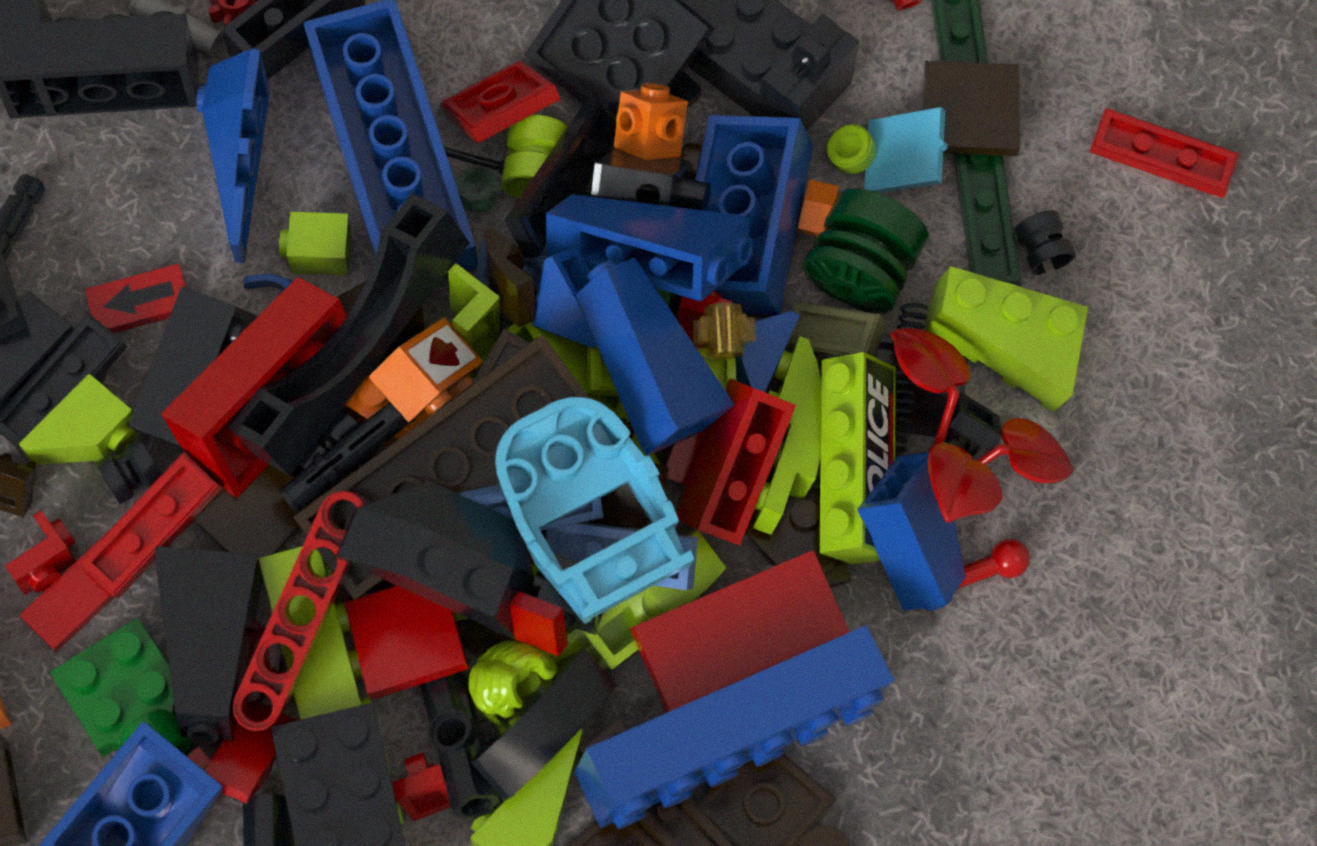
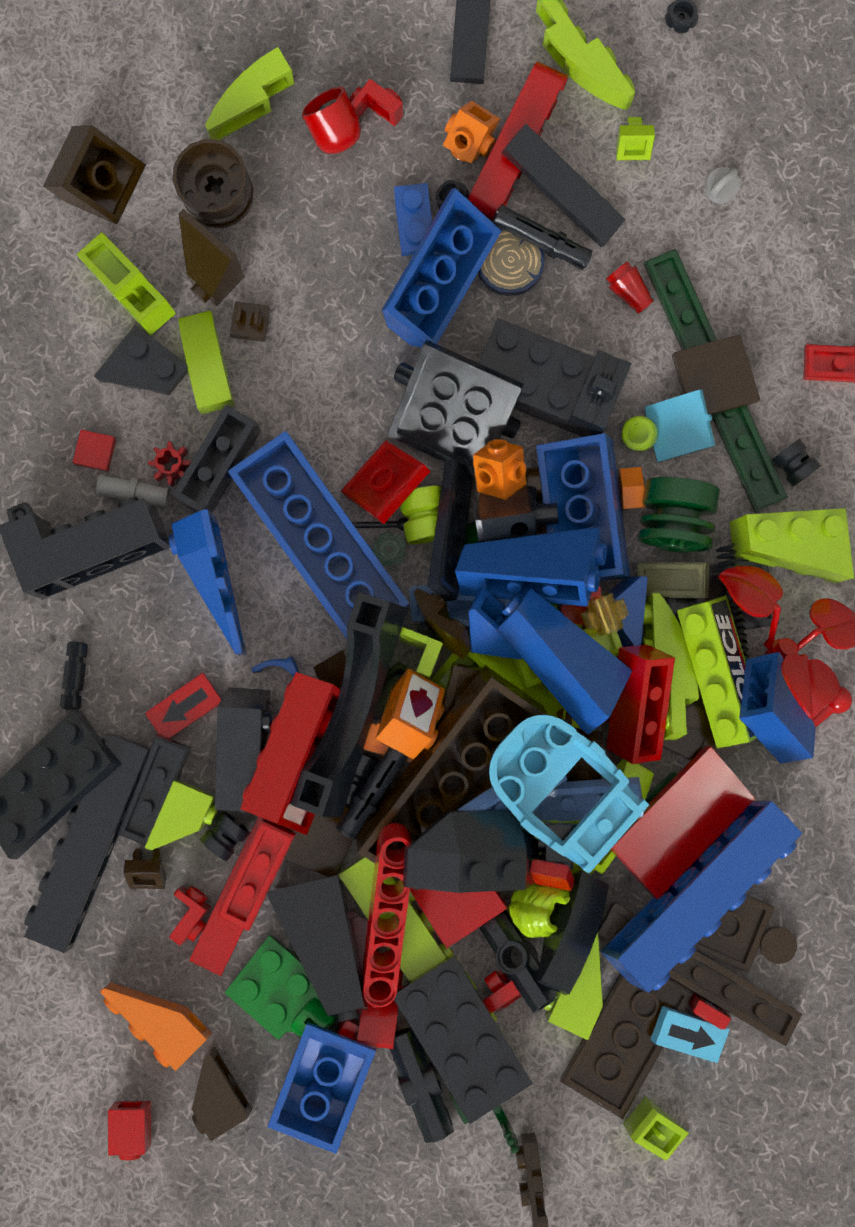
camera: 15 degrees left, 15 degrees up
lime brick [279,212,352,276] -> none
black tile [944,391,1002,457] -> none

